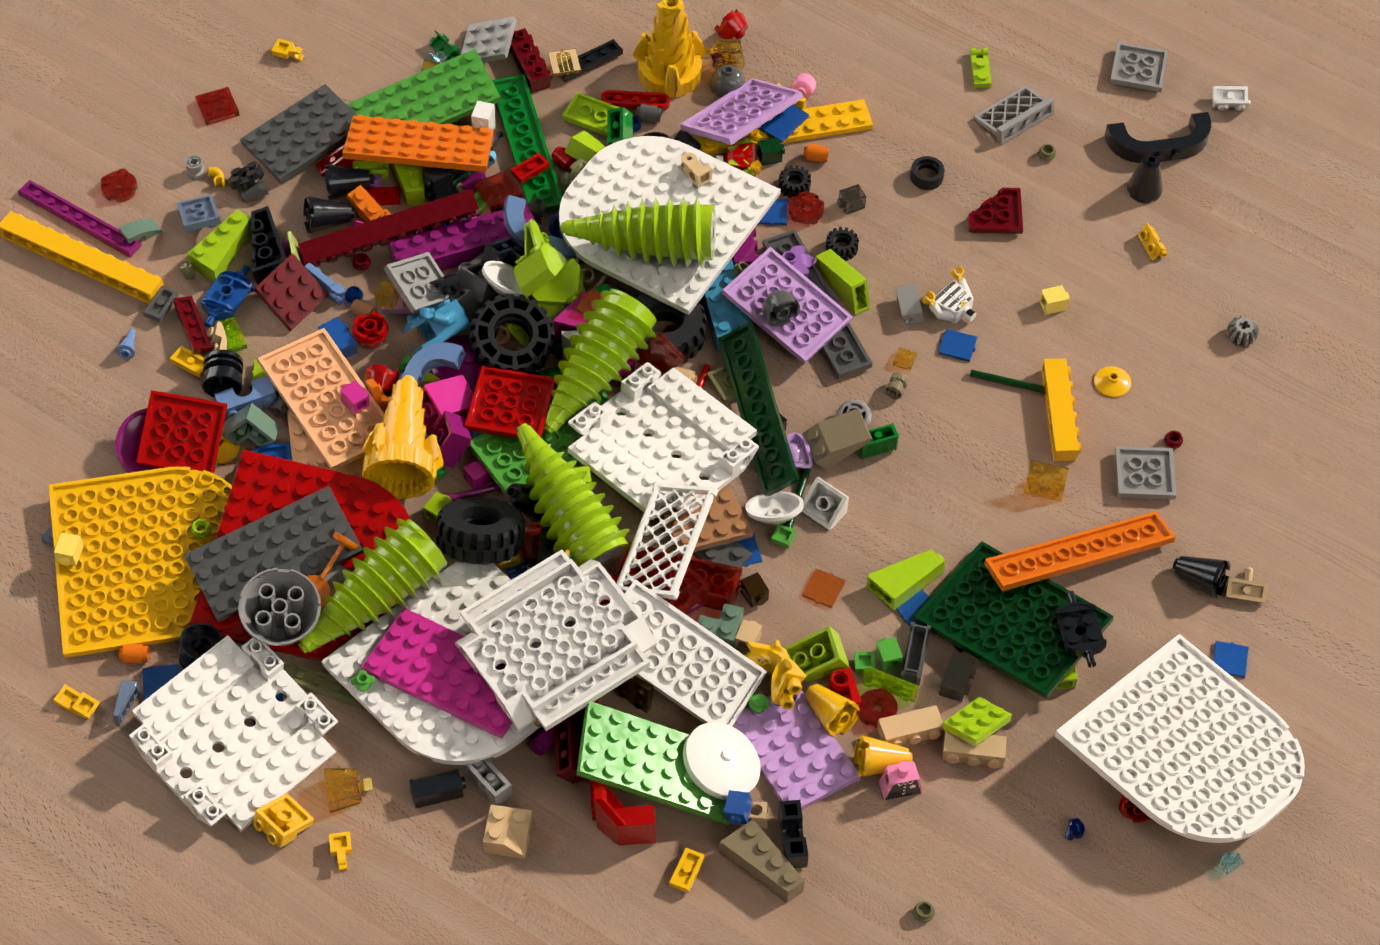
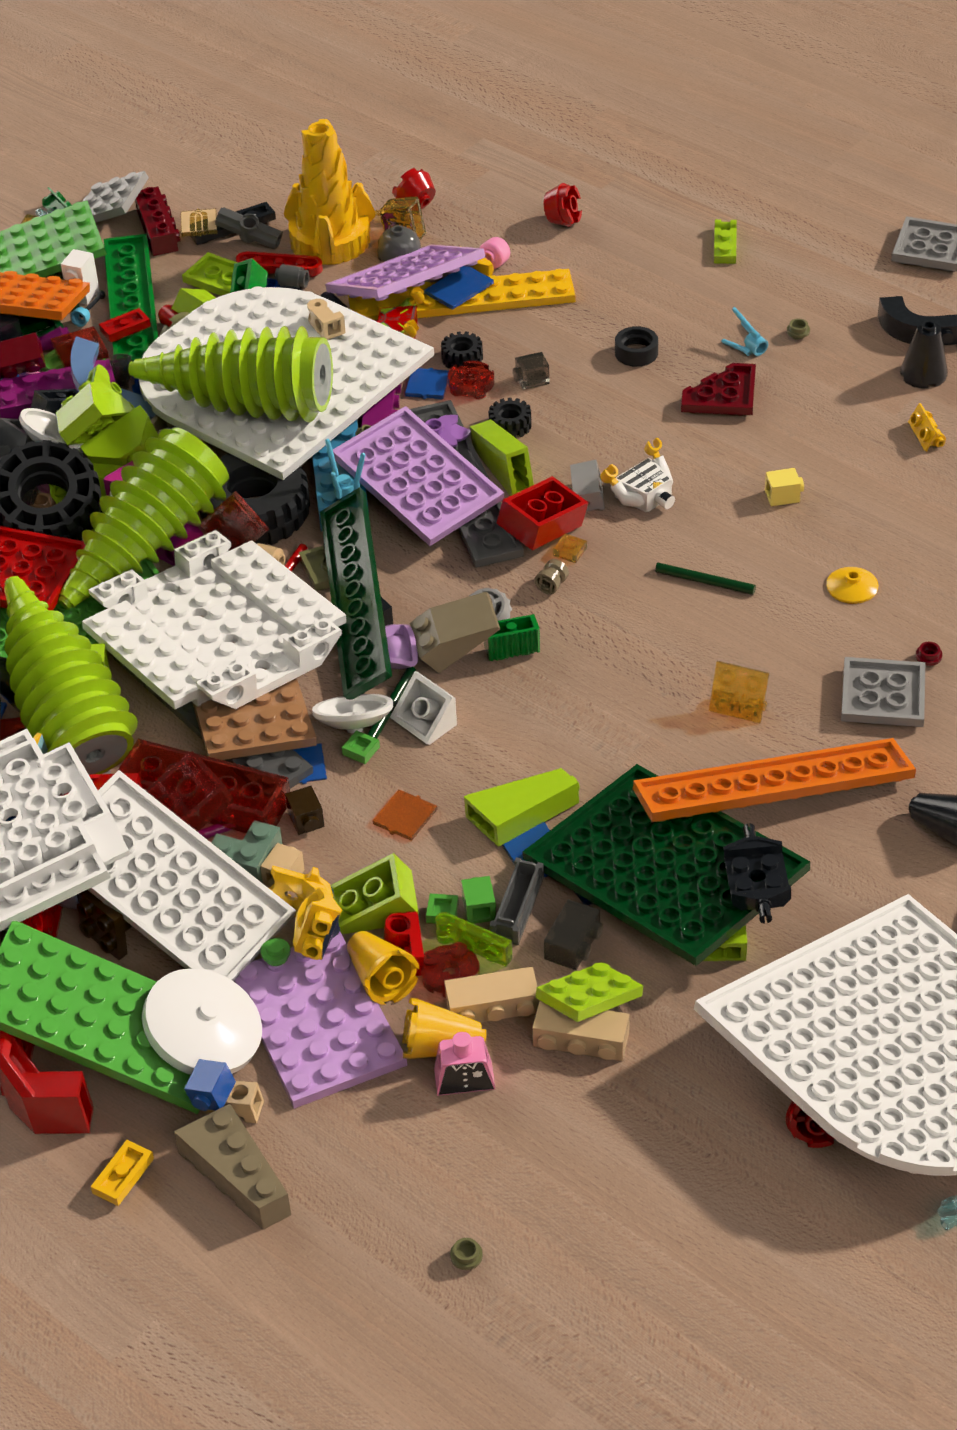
camera: 10 degrees right, 10 degrees down
white door [616,483,718,600] -> none
dark green brick [757,137,785,166] -> none
dark grey cylinder [762,290,800,327] -> none
black arch [778,800,808,868] -> none
orange brick [803,143,829,163] -> none
blue piece [938,329,977,362] -> none
light grey fence [974,85,1054,145] -> none
yellow brick [1042,359,1081,462] -> none
clear blue plate [1065,818,1085,840] -> none
none -> dark grey piece [215,207,283,249]
none -> medium azure plant [325,438,365,499]
none -> red brick [496,476,589,551]
none -> red cone [543,183,582,227]
none -> medium azure plant [721,307,768,356]

